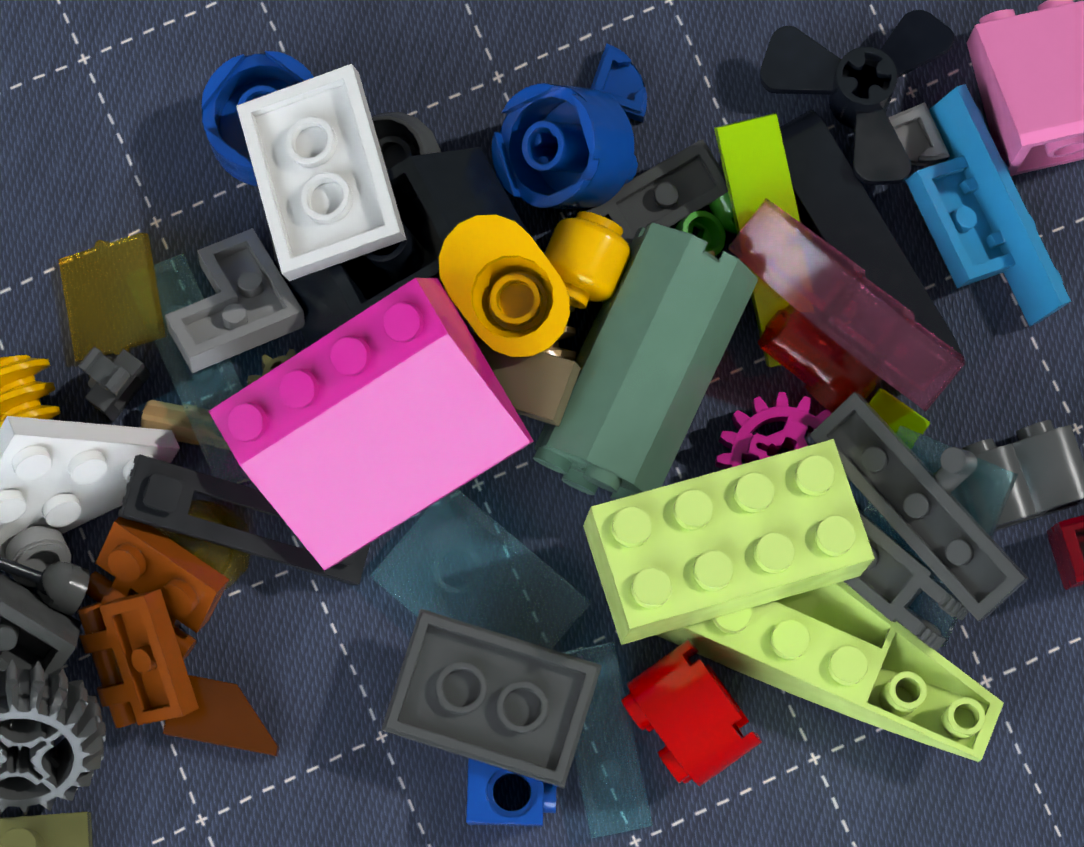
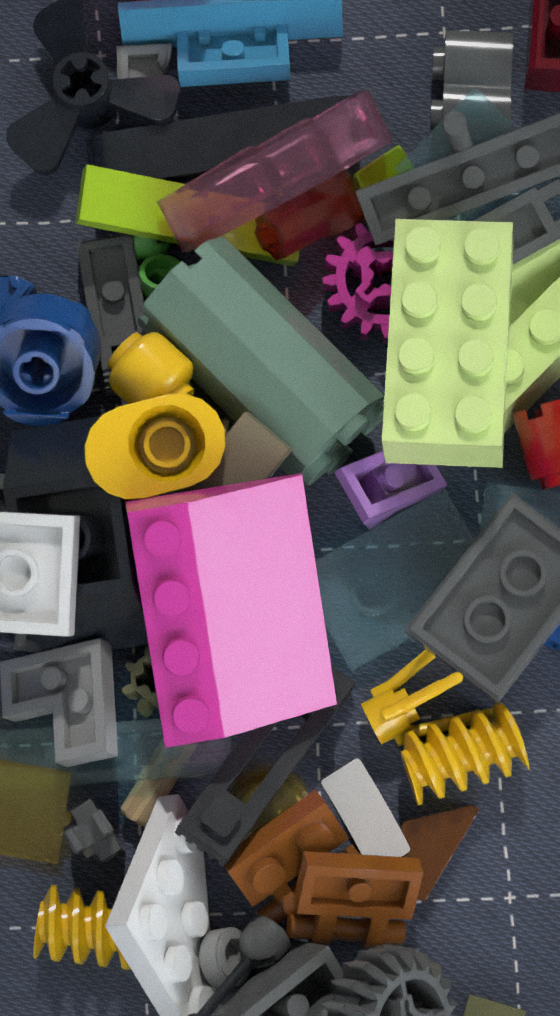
camera: 65 degrees left, 0 degrees up
none -> white sticker [321,759,410,857]
none -> medium lavender slope [335,451,447,530]
none -> yellow plant [361,649,493,747]
none -> yellow piece [400,702,530,806]

